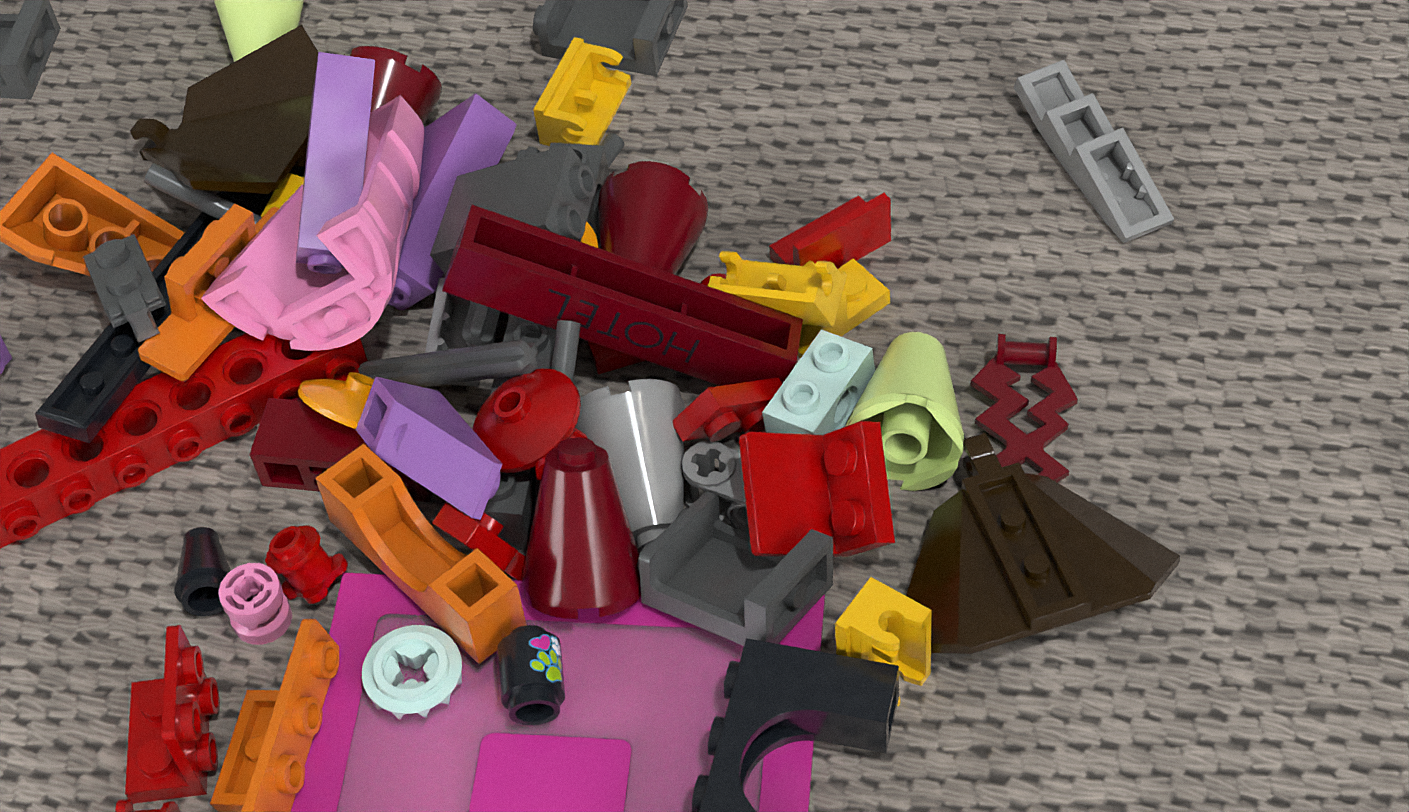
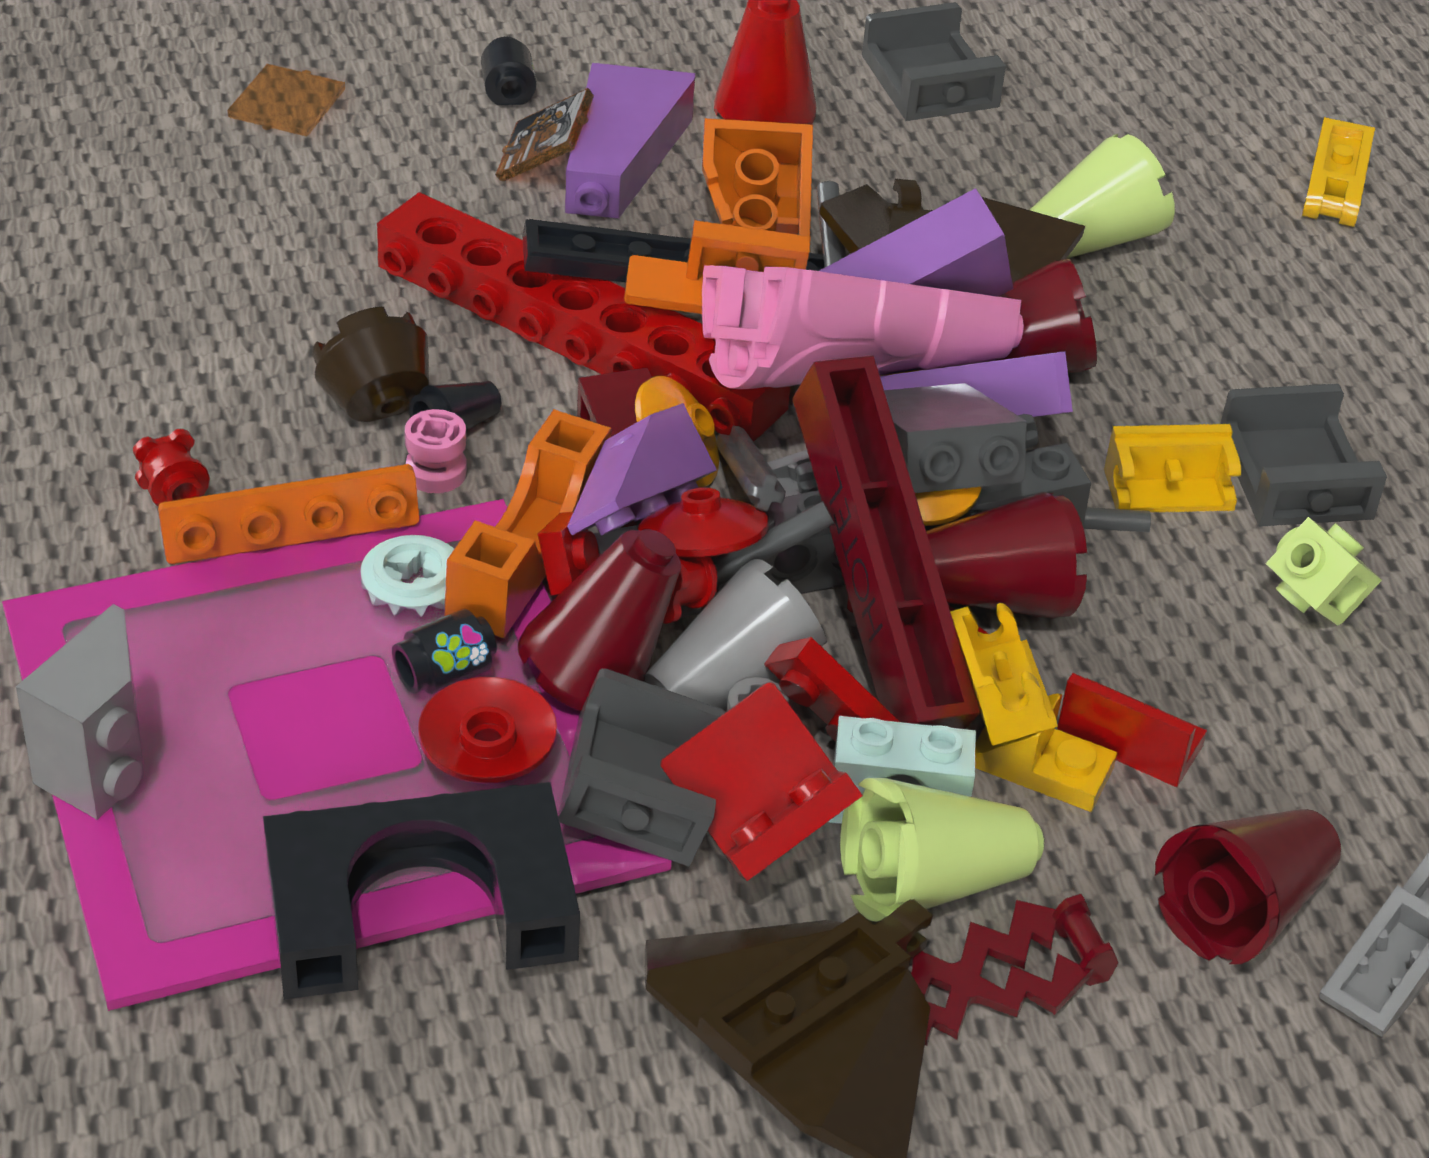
camera: 55 degrees right, 10 degrees down
dark grey hinge [83,234,167,343] -> none
red bracket [125,625,220,804] -> none
red brick [265,525,348,604] -> none
yellow hinge [835,577,932,706] -> none
none -> dark brown cone [312,307,429,422]
none -> red dish [418,677,557,783]
none -> dark red cone [1155,809,1341,964]
none -> yellowish green brick [1266,517,1382,625]

